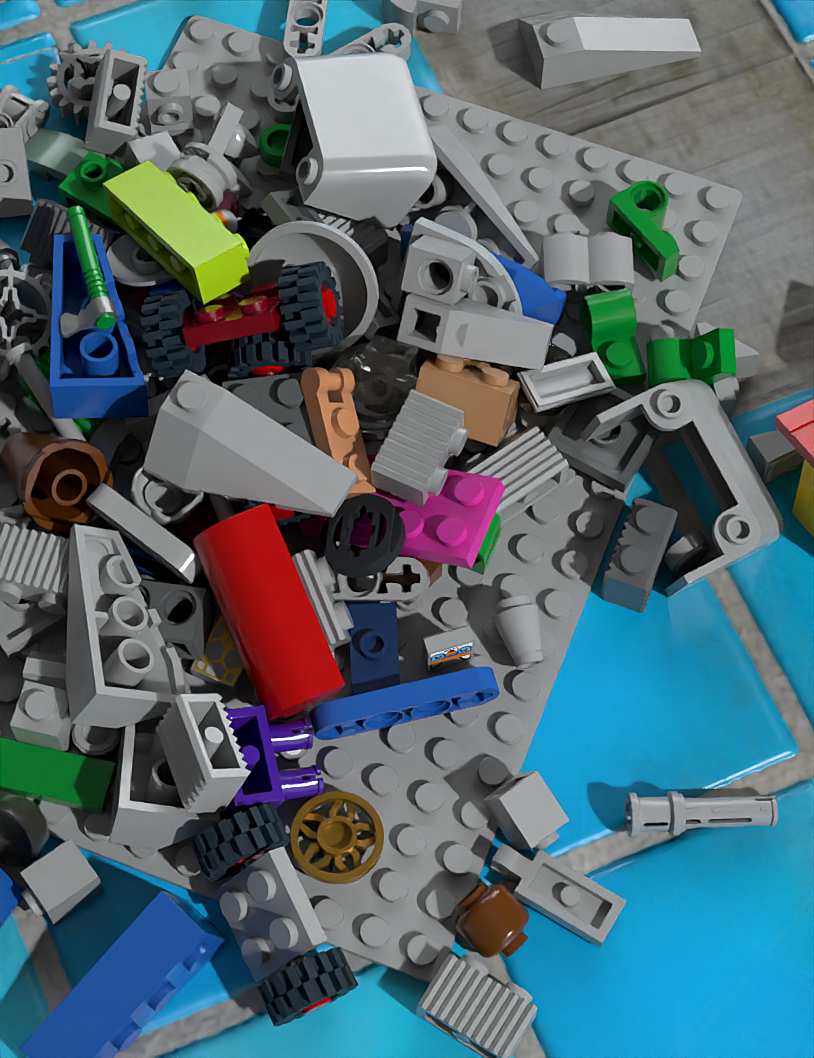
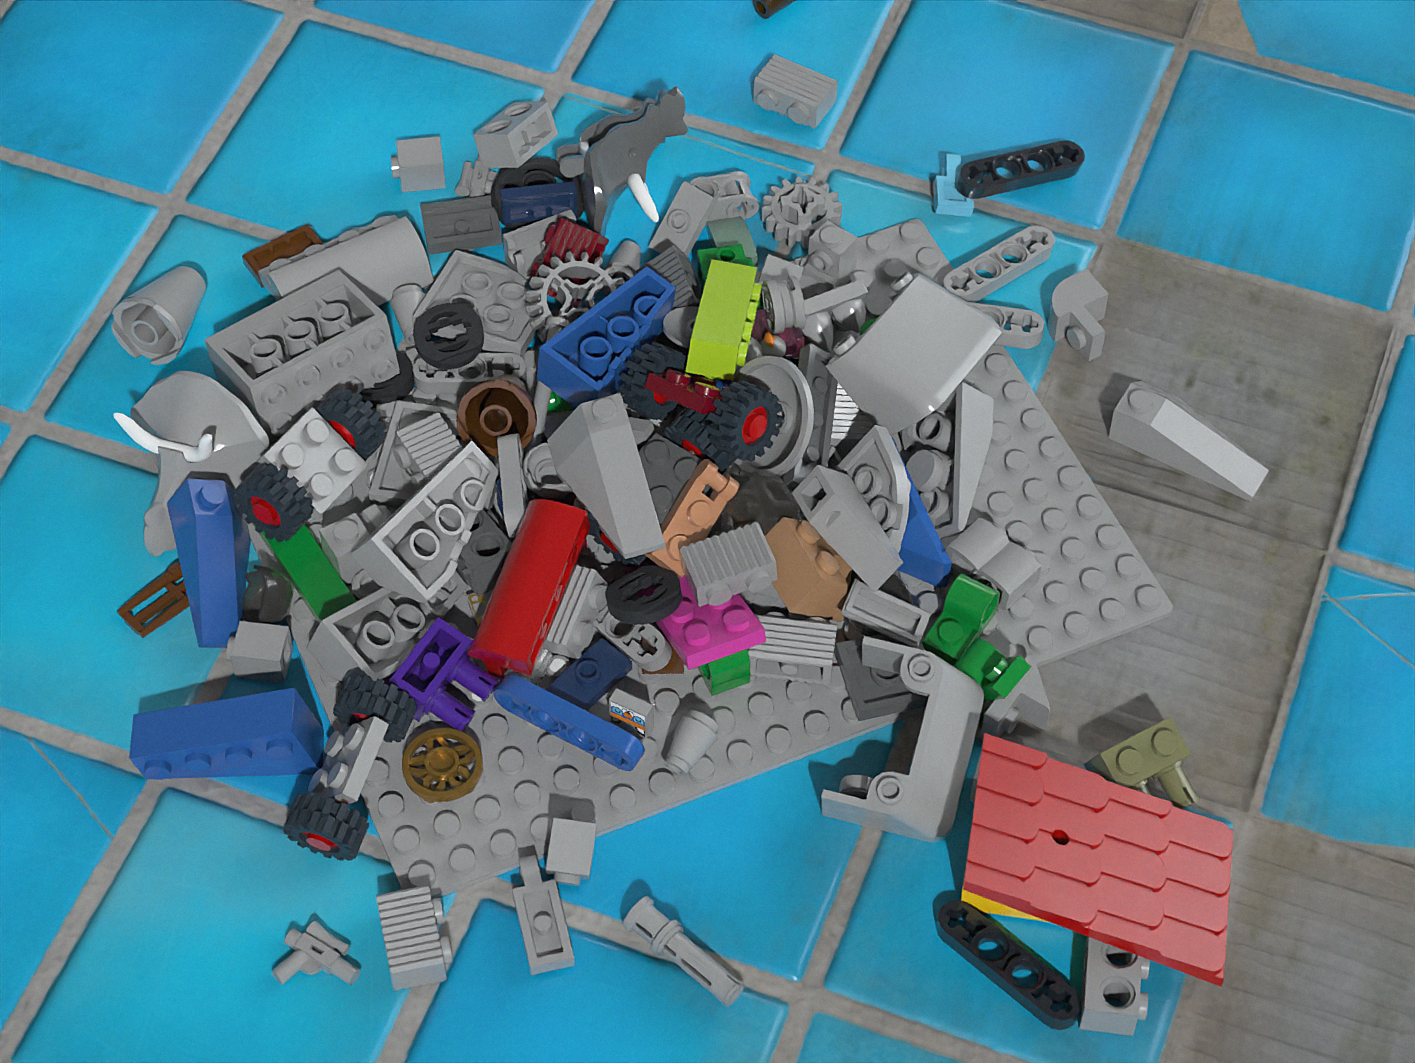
camera: 45 degrees right, 10 degrees down
green piece [60,206,118,338] -> none
light grey brick [84,49,148,157] -> none
light grey brick [155,693,250,814] -> none
light grey brick [401,234,479,306] -> none
reddish brown head [454,881,529,958] -> none
dark grey brick [600,497,678,613] -> none
green plate [606,180,680,282] -> none

